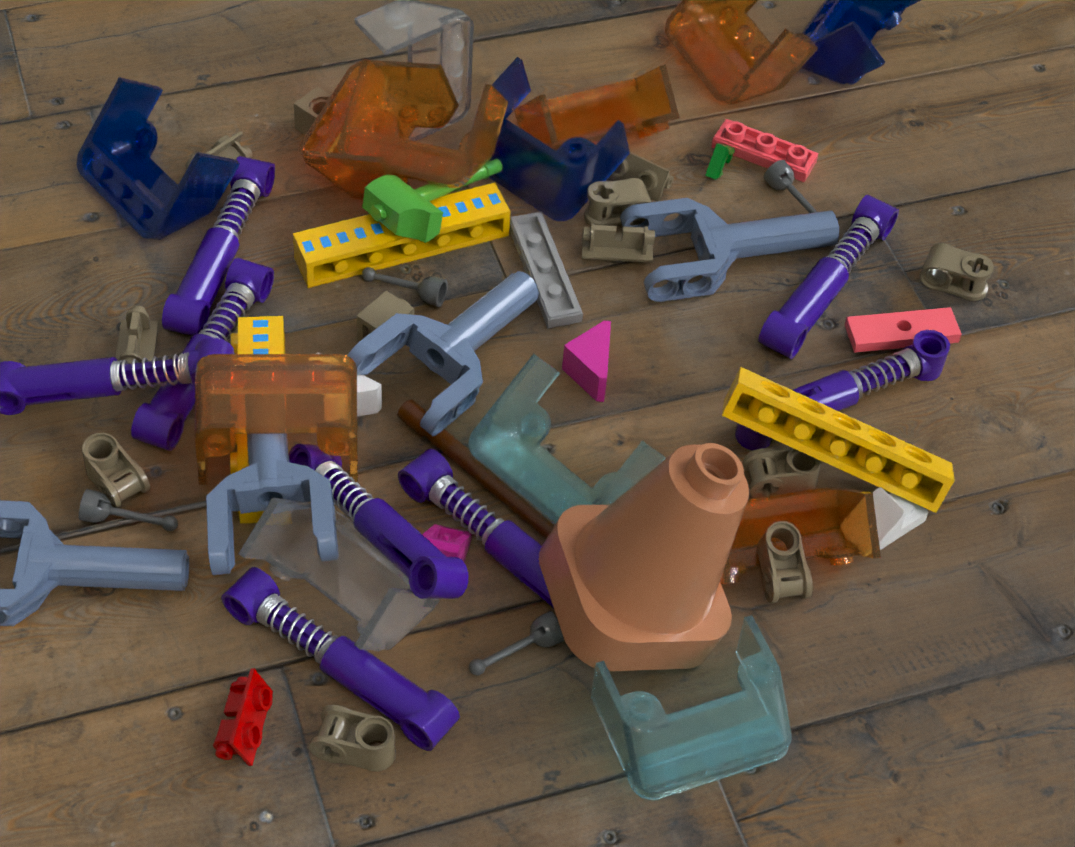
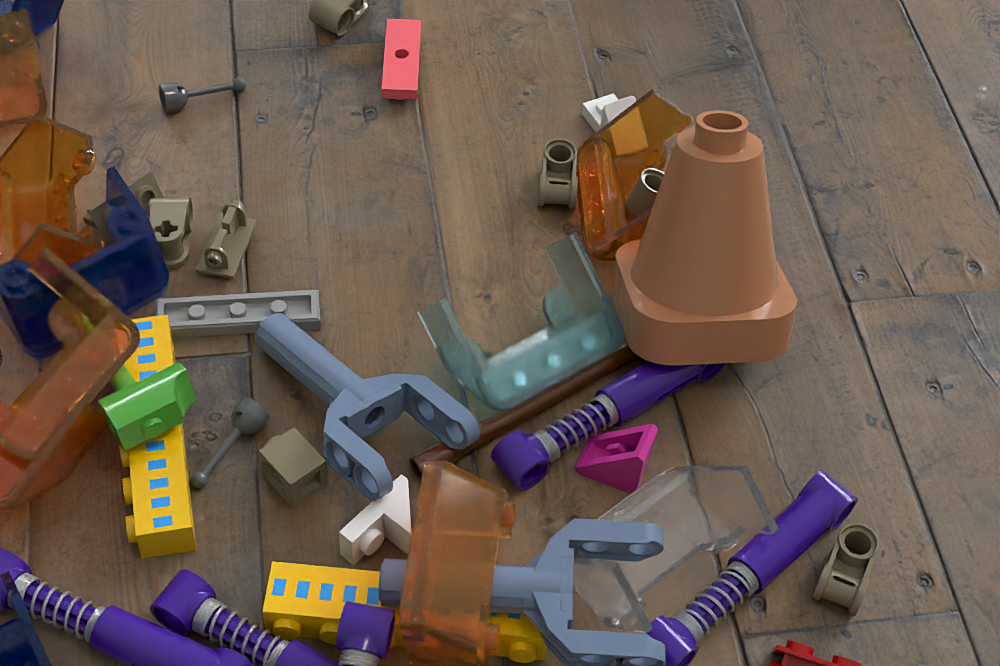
camera: 80 degrees left, 0 degrees up
dark purple piece [288,444,468,599] -> none
dark grey hinge [469,611,565,676] -> none
dark pink slope [562,321,611,402] -> none
clear light blue windscreen [591,615,792,800] -> none
sand blue piece [620,198,839,302] -> none
green tile [705,143,735,180] -> none
coral tile [711,119,819,182] -> none
yellow brick [722,367,955,513] -> none
dark purple piece [735,330,950,450] -> none
dark purple piece [758,194,899,359] -> none

